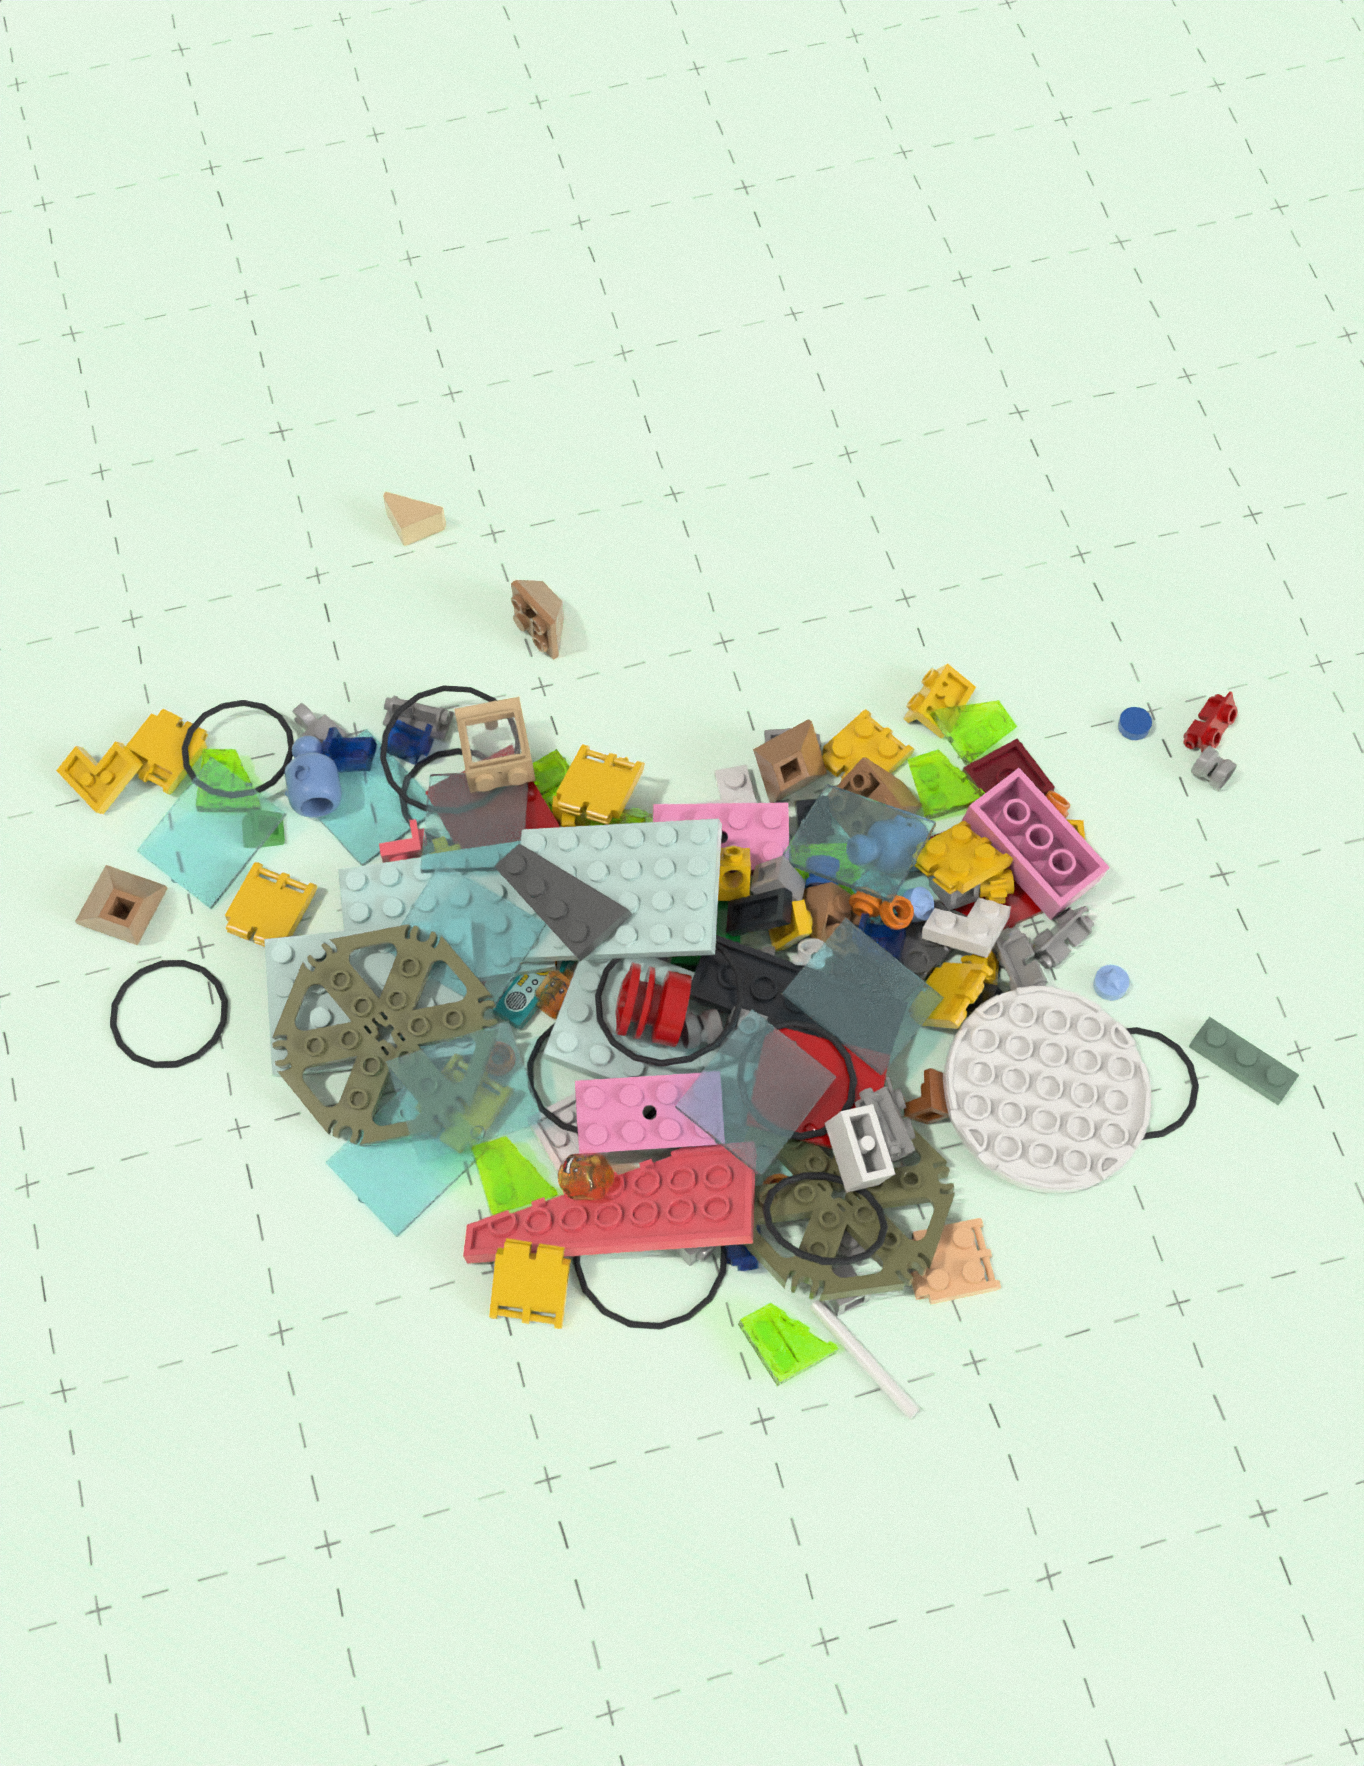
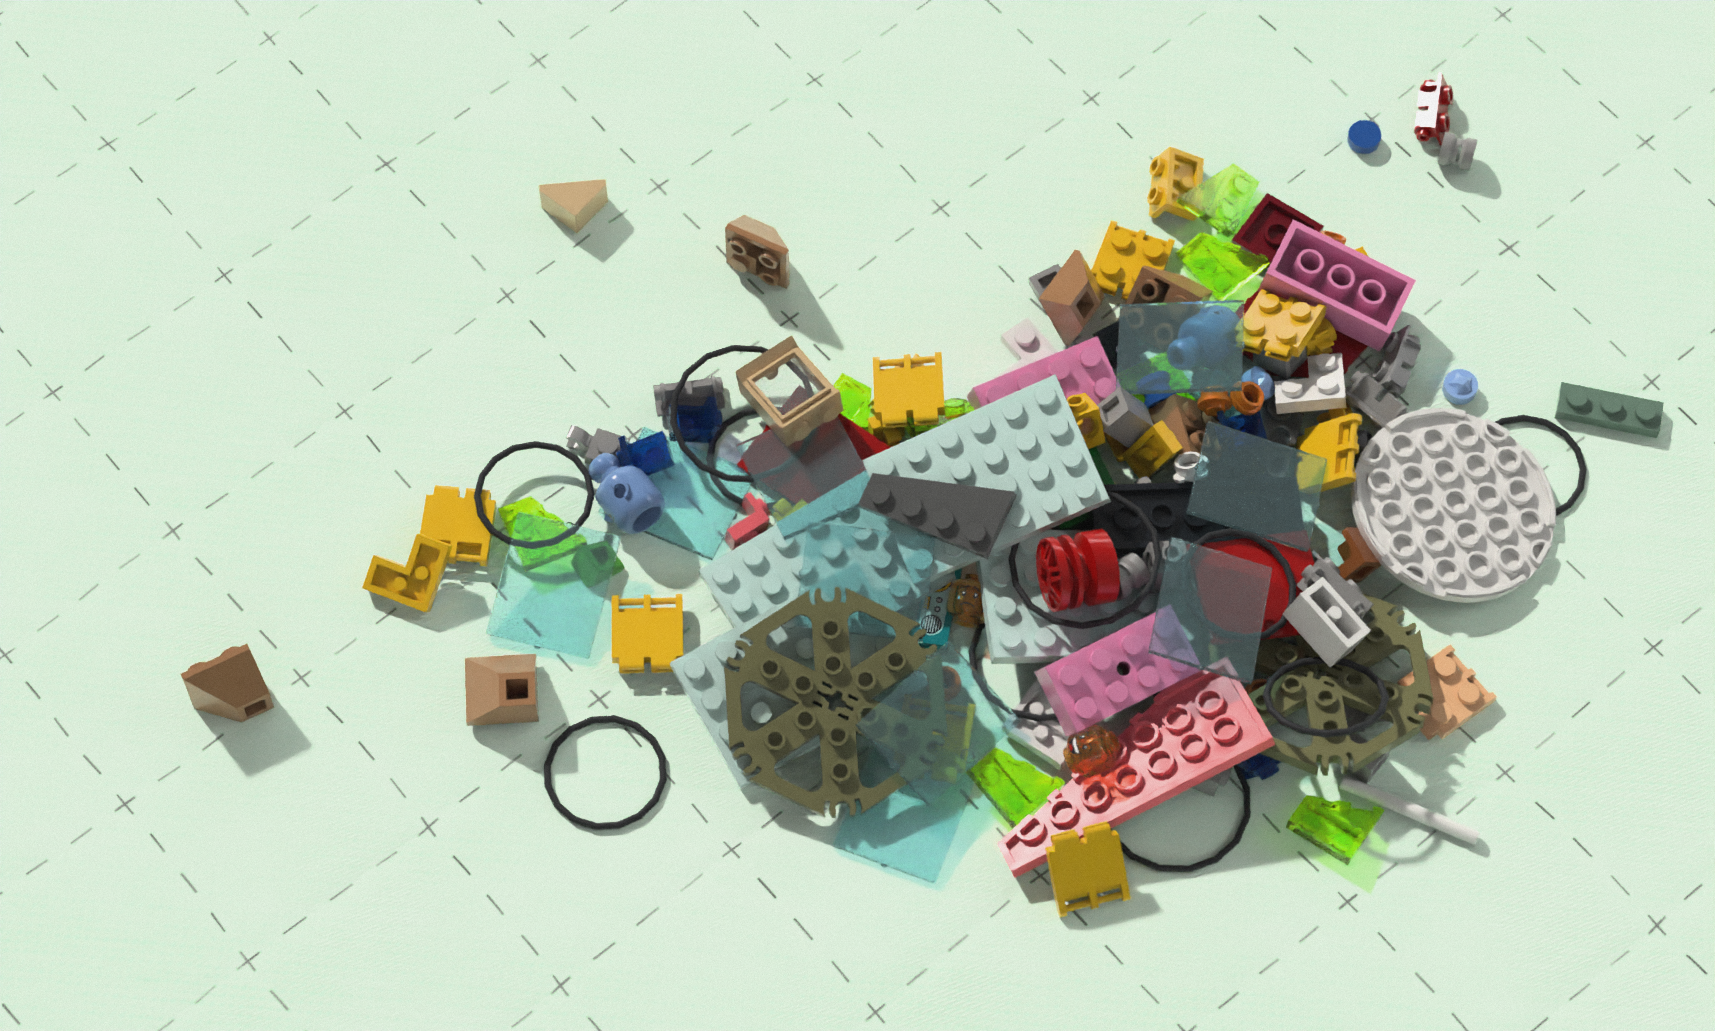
camera: 25 degrees left, 0 degrees up
black hinge [726,887,792,937] -> none

